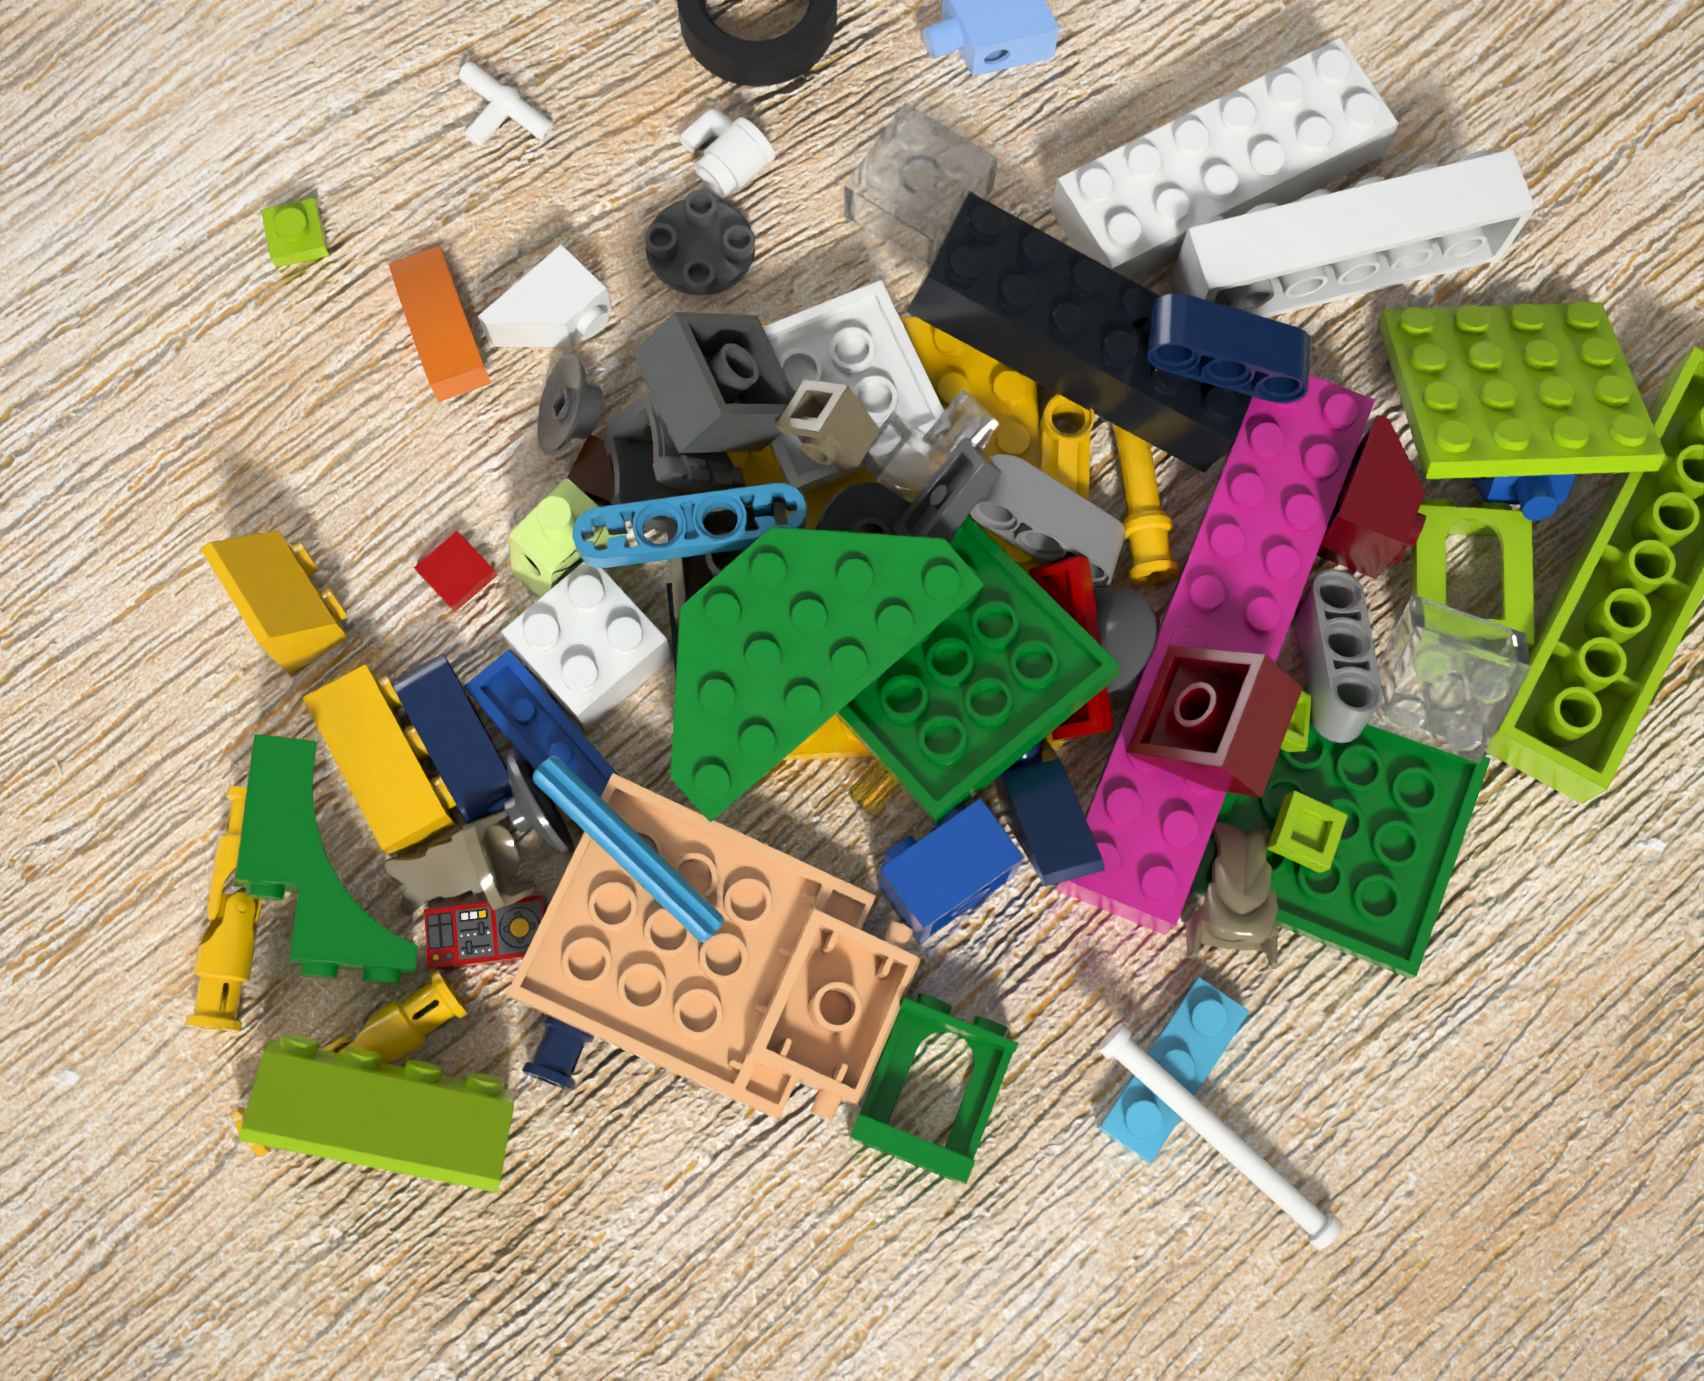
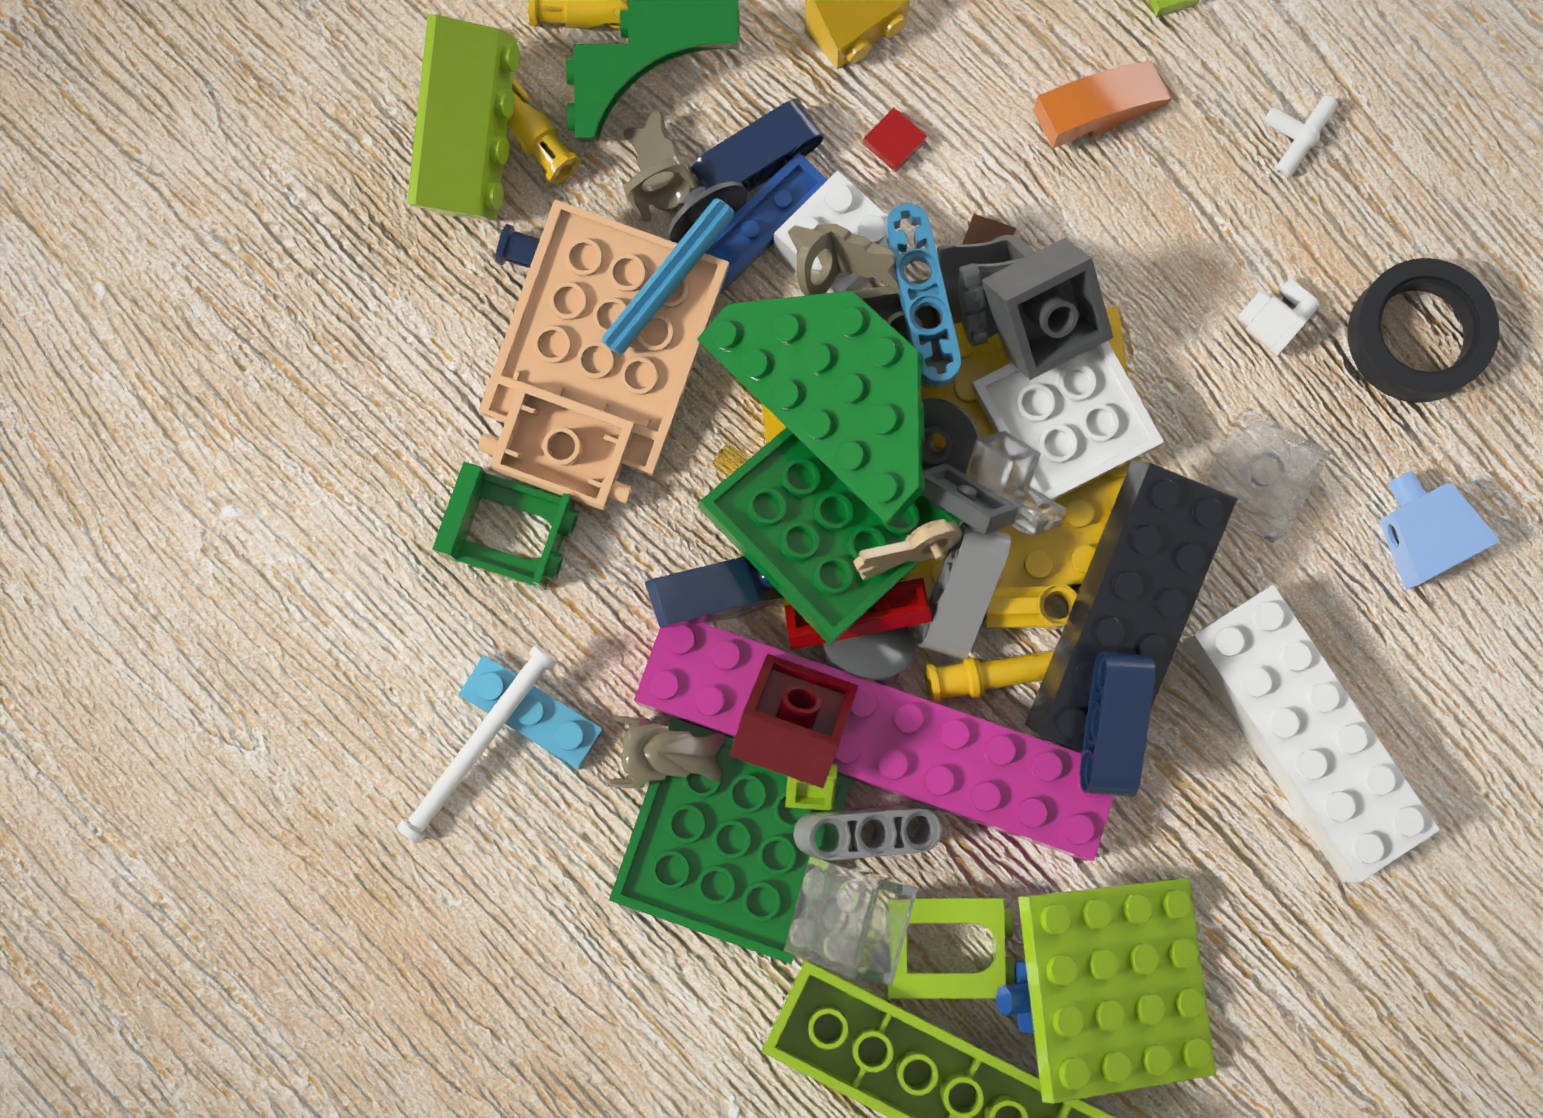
camera: 90 degrees right, 5 degrees up
yellow brick [302,664,457,858] -> none
tile [424,895,547,971] -> none
white slope [478,244,612,348] -> none
yellowish green torso [509,478,628,598] -> none
dark grey piece [537,353,603,453] -> none
dark grey dish [645,190,755,296] -> none
dark tan brick [775,379,880,471] -> none
blue brick [878,798,1024,945] -> none
white brick [1171,149,1536,318] -> none
lime plate [1267,790,1348,873] -> none
dark red slope [1316,415,1426,579] -> none
none -> dark tan hair [788,223,899,296]
none -> tan piece [853,519,962,581]

